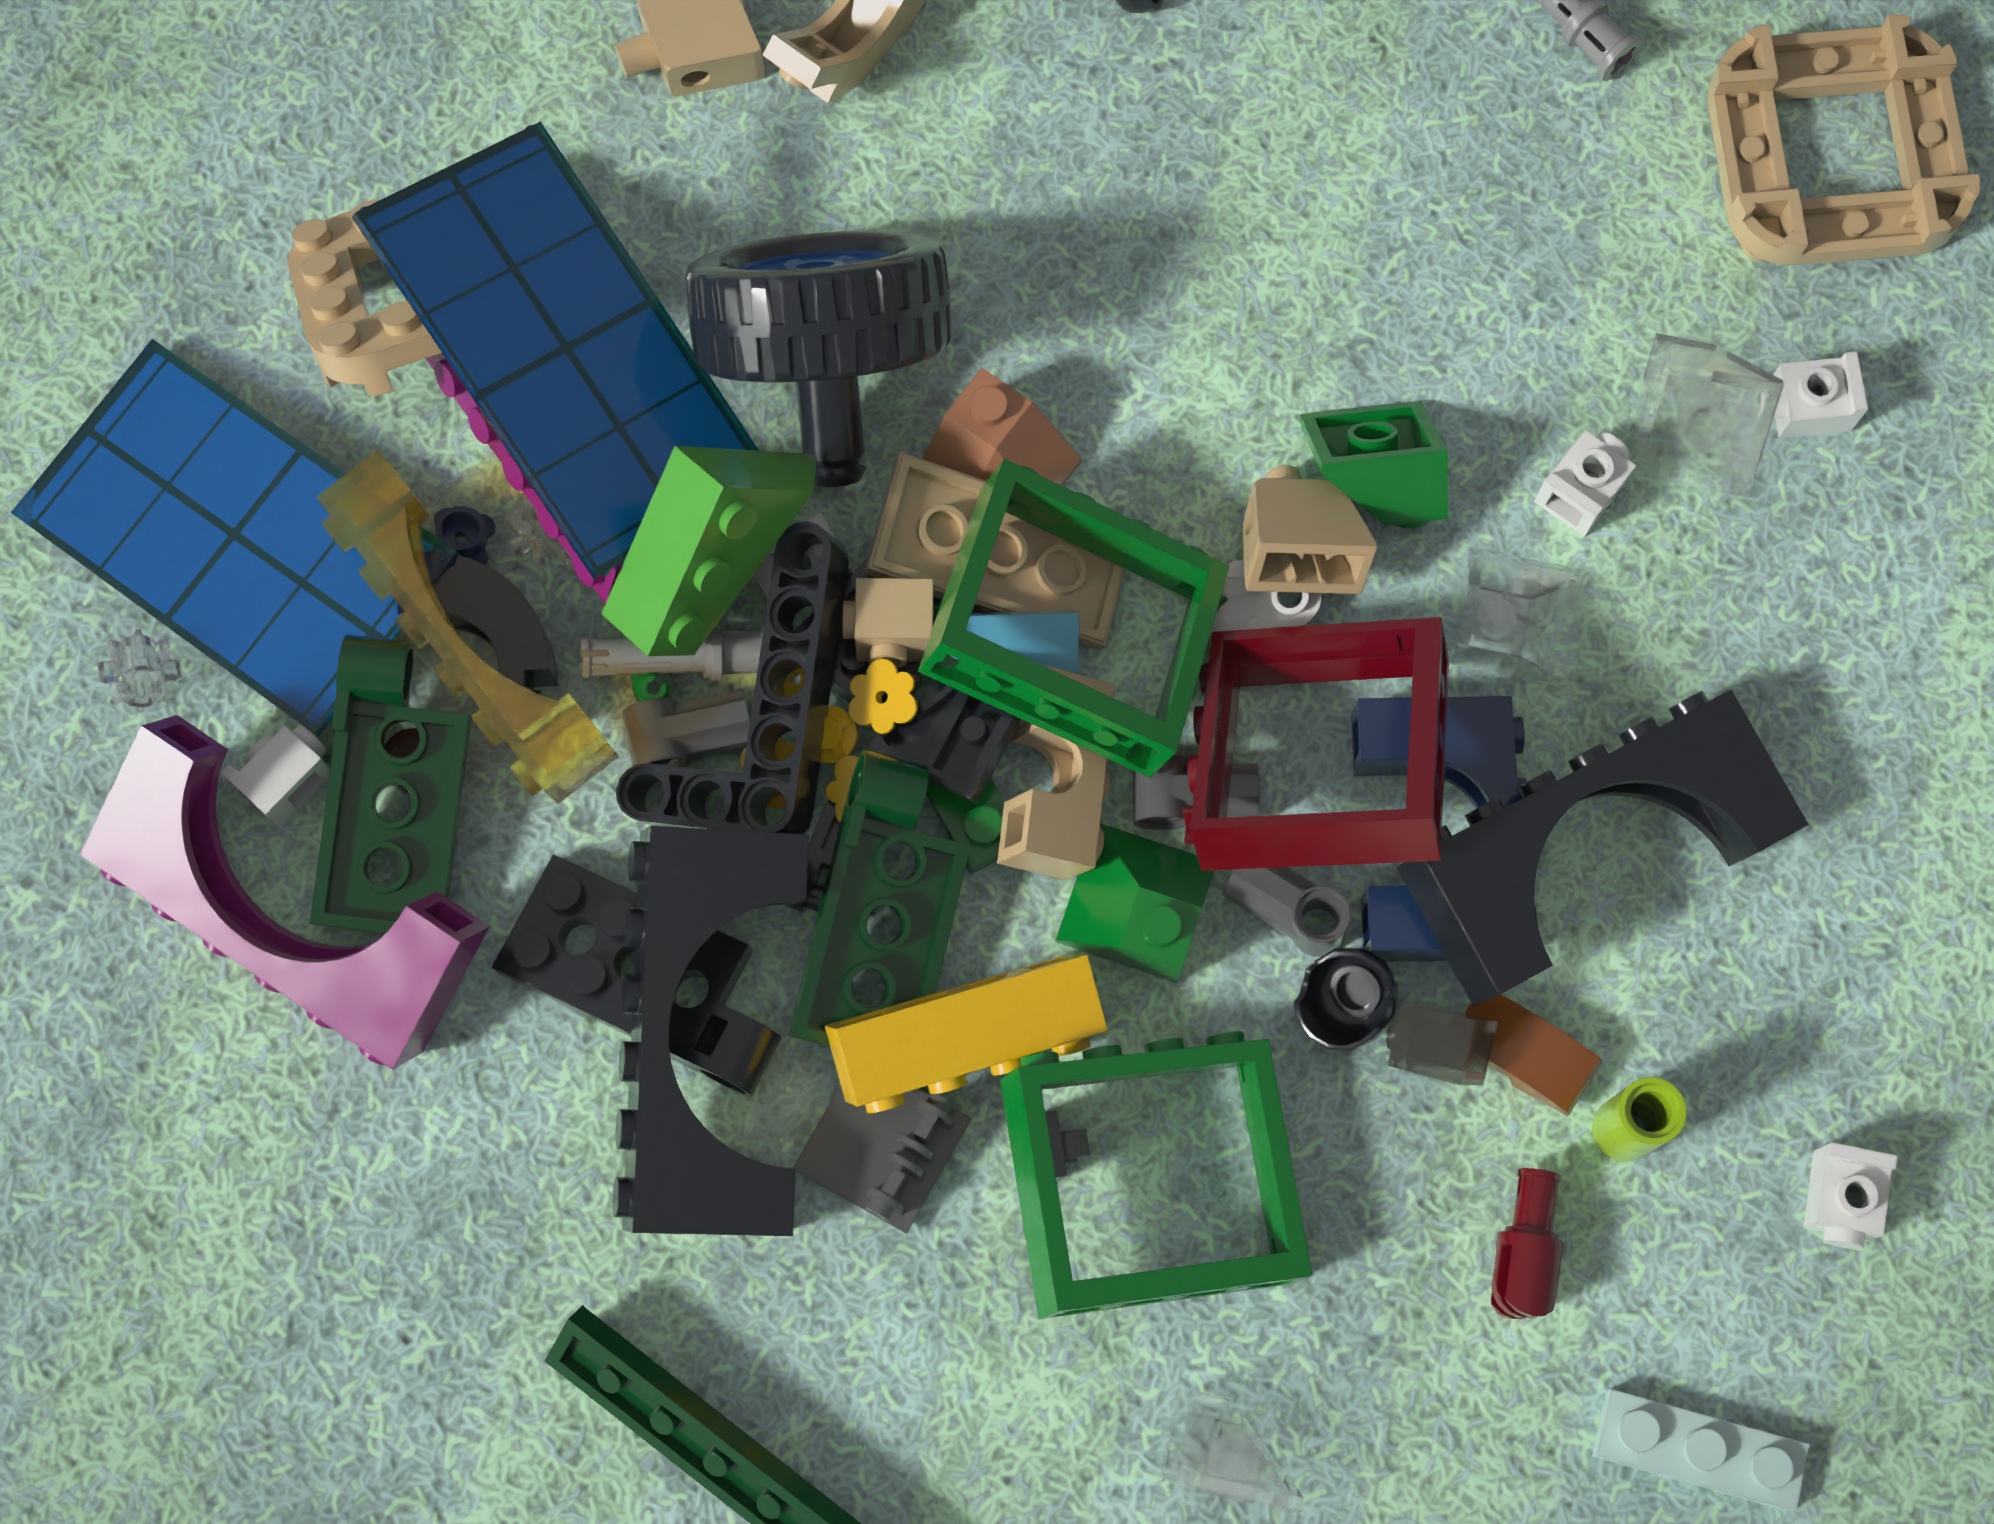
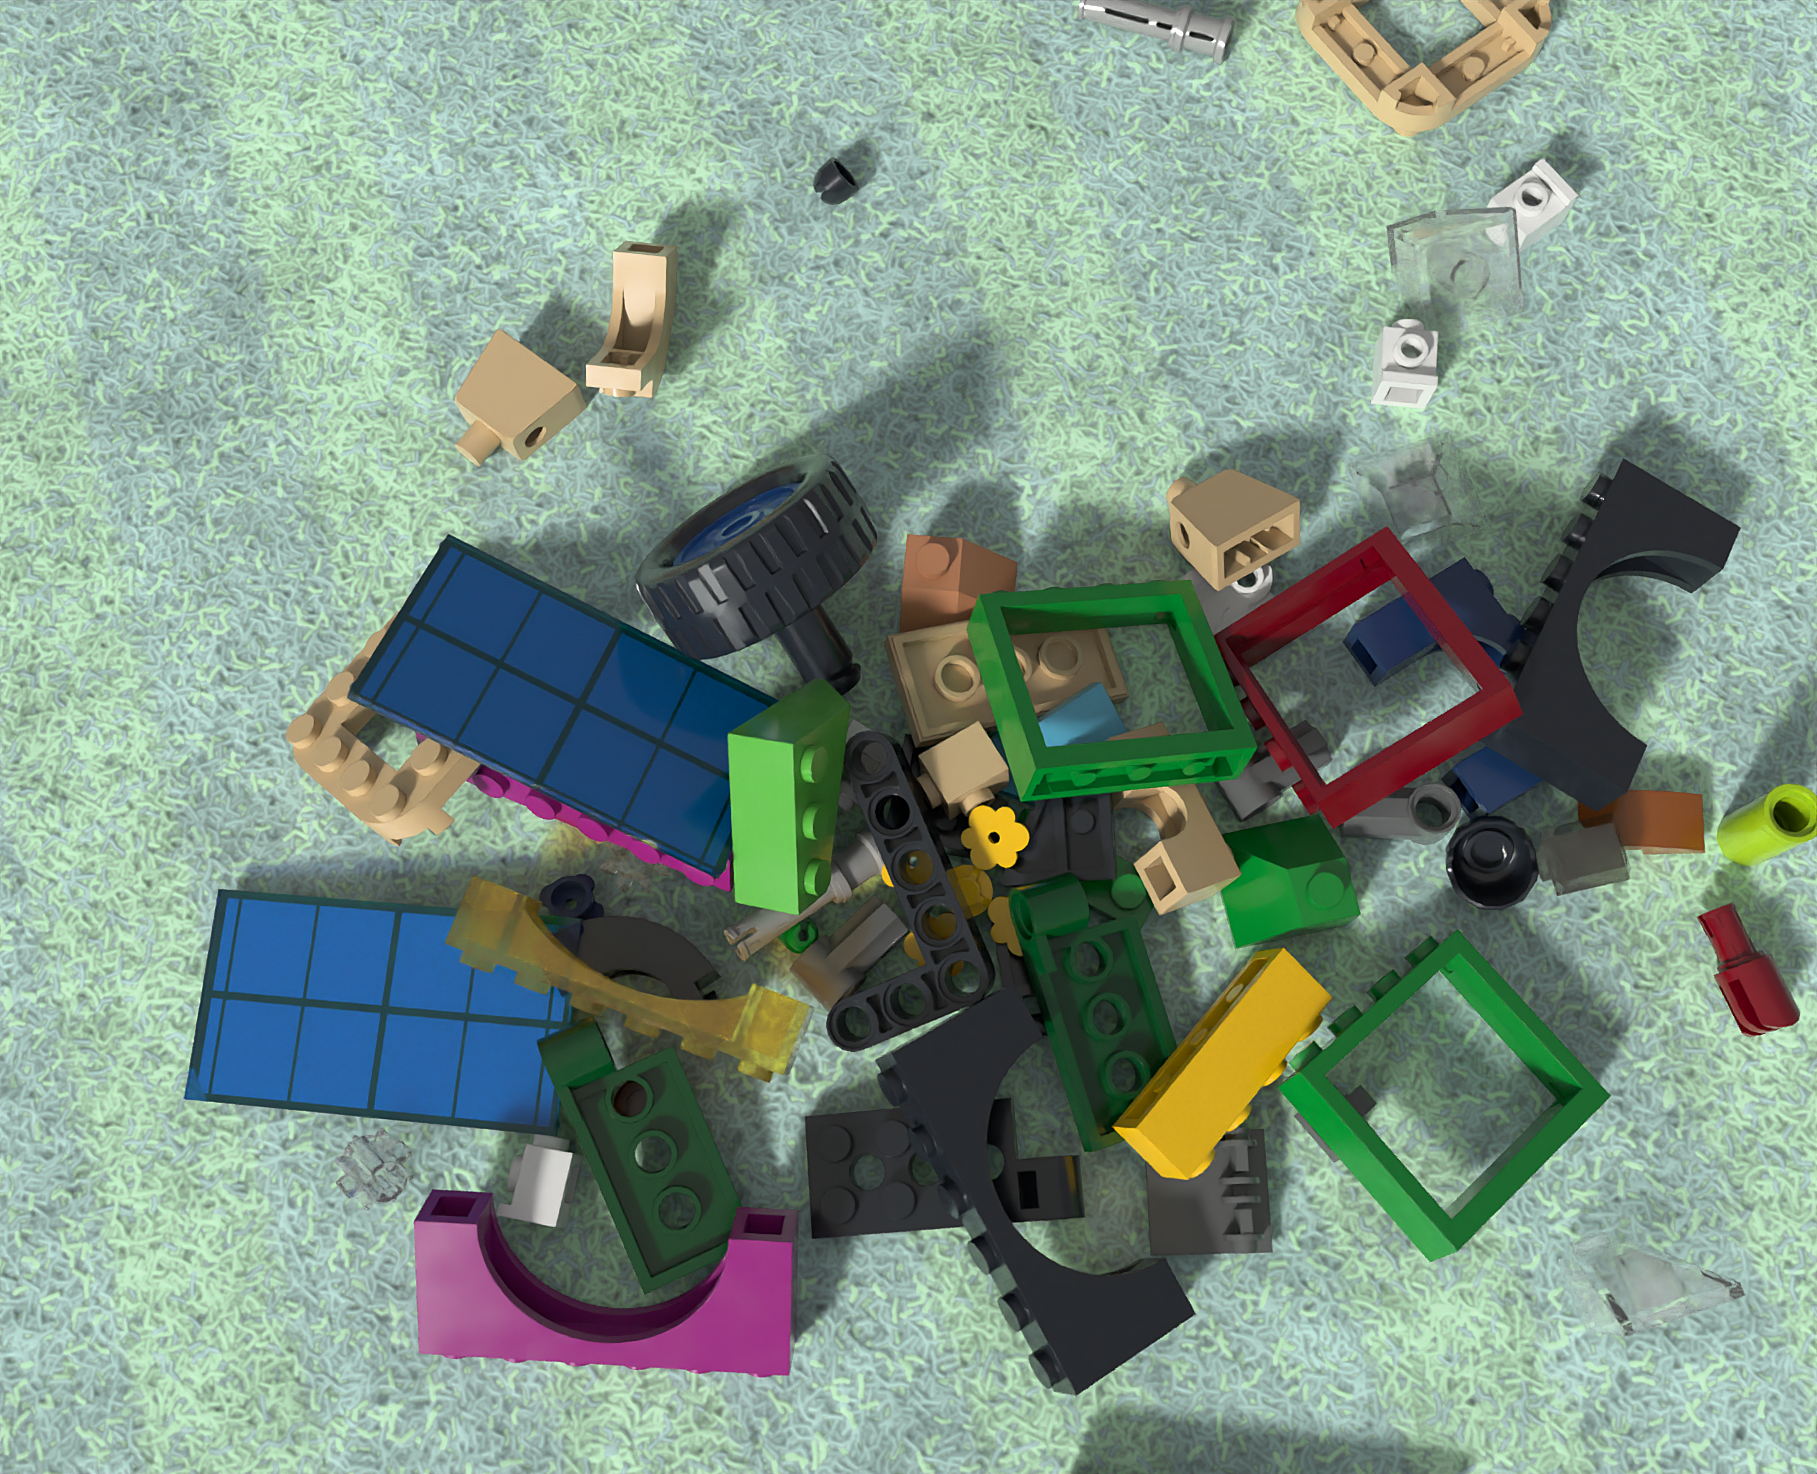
camera: 25 degrees left, 0 degrees up
green slope [1300,401,1448,529] -> none

